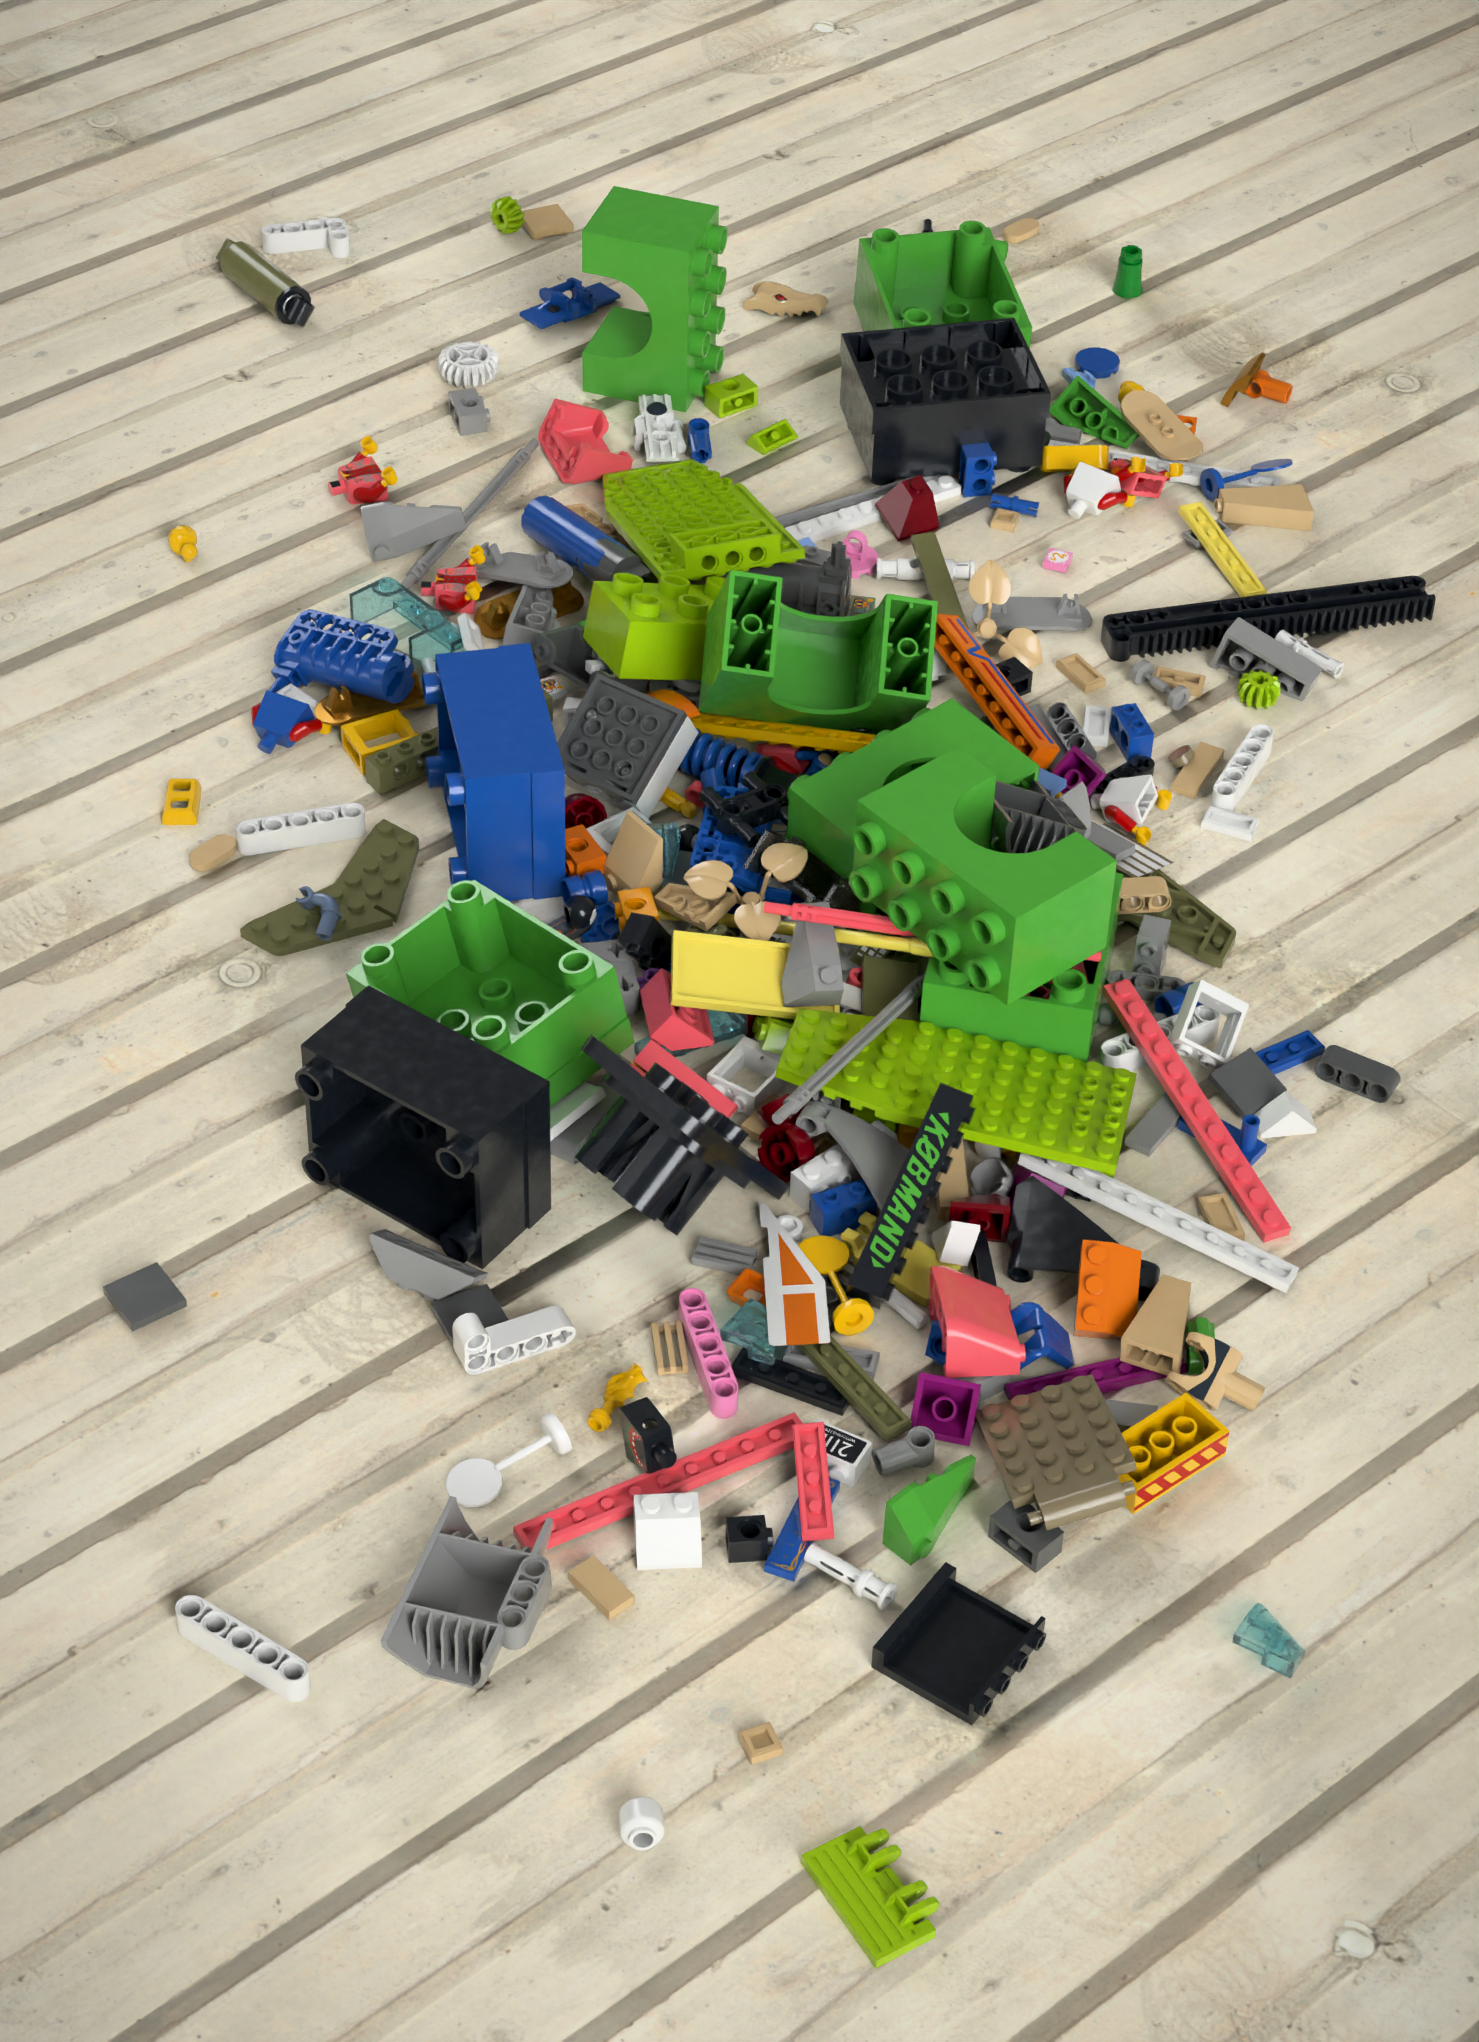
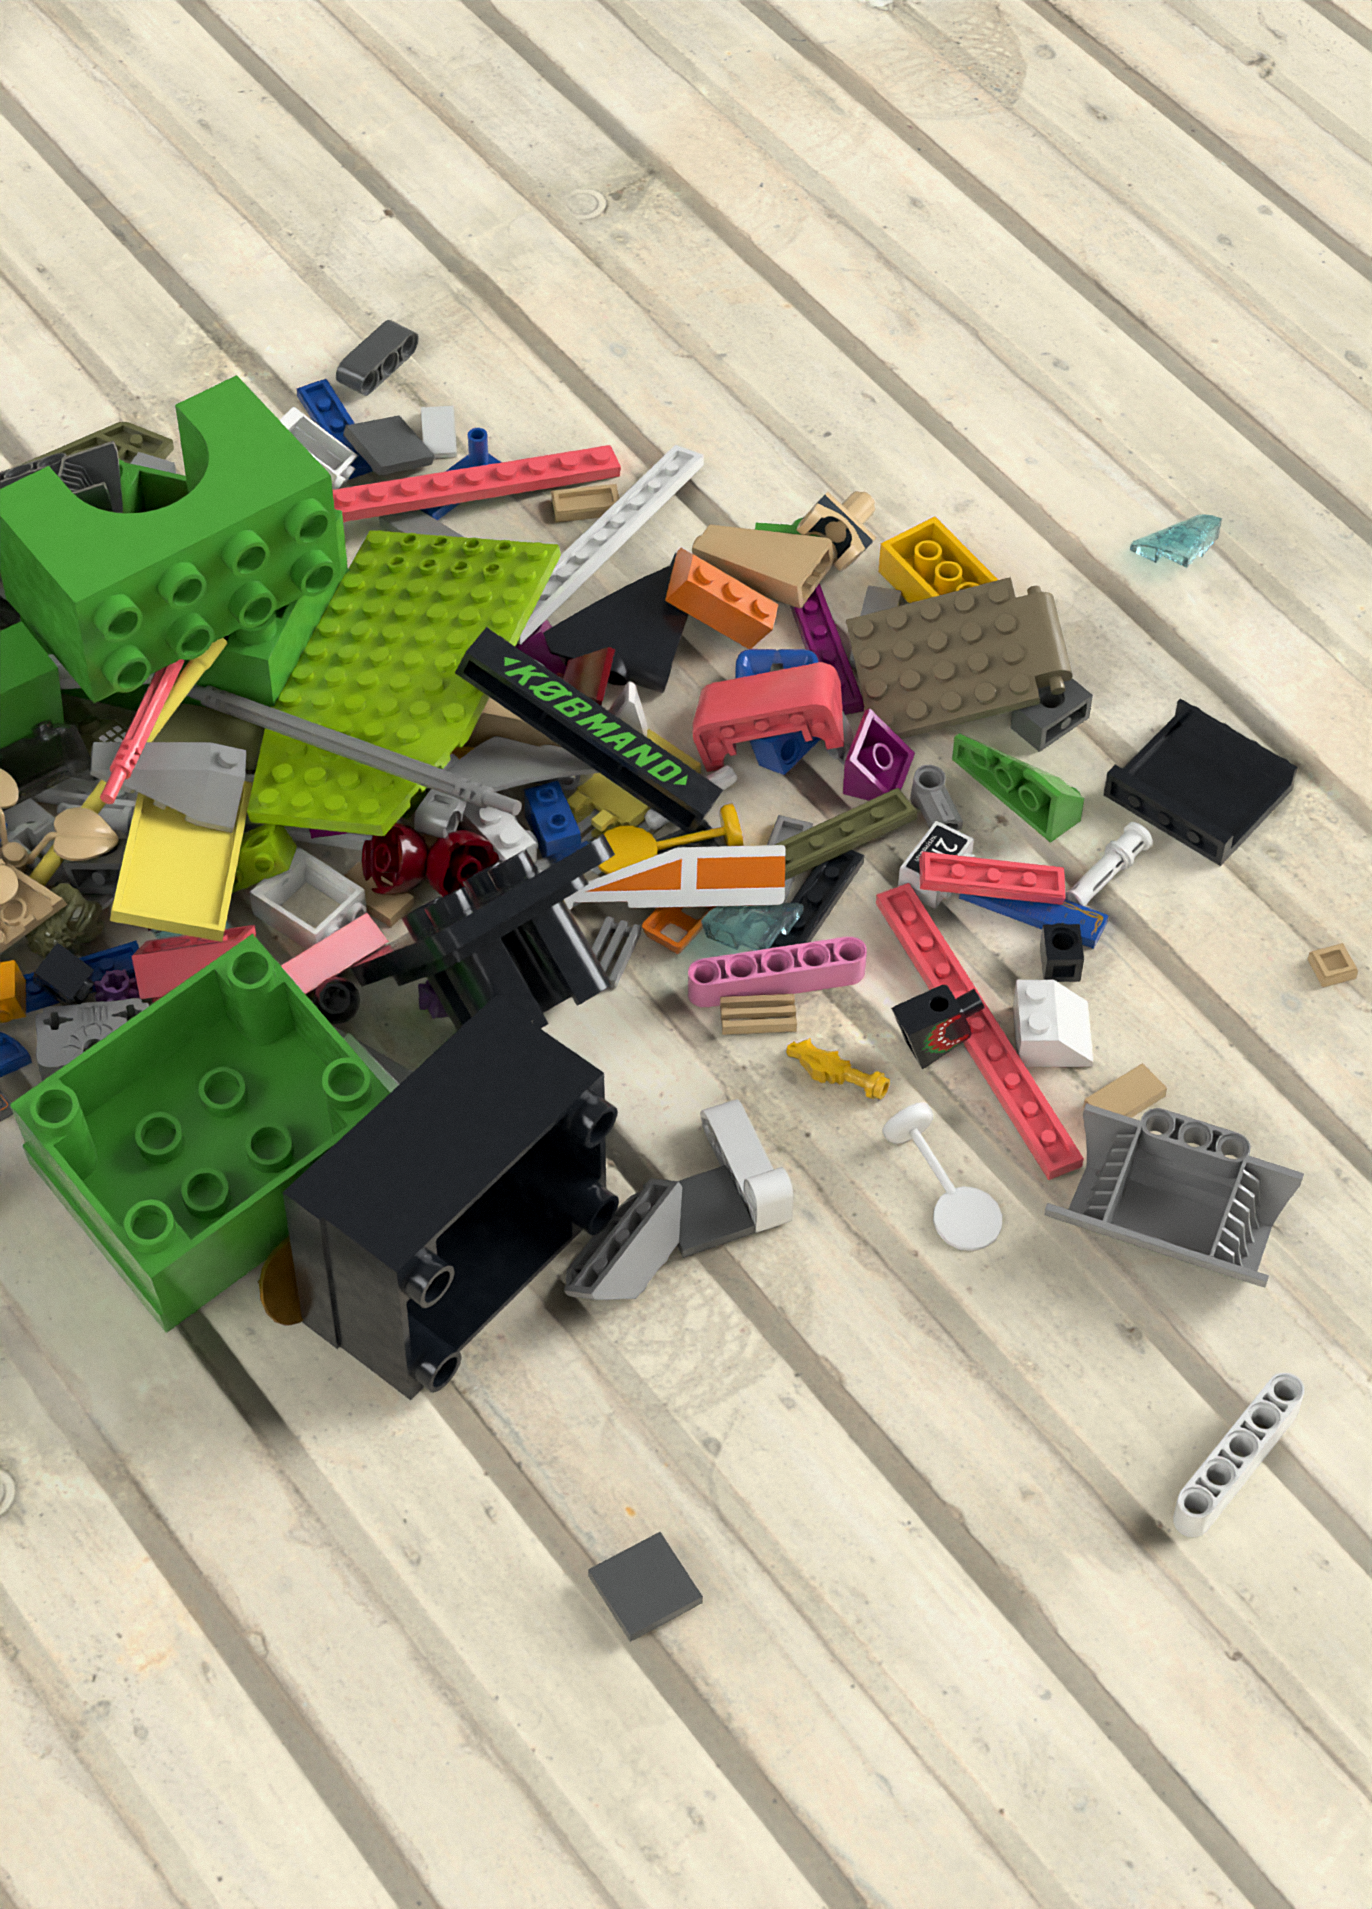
camera: 85 degrees left, 10 degrees up
black beam [971,1230,997,1286] -> none

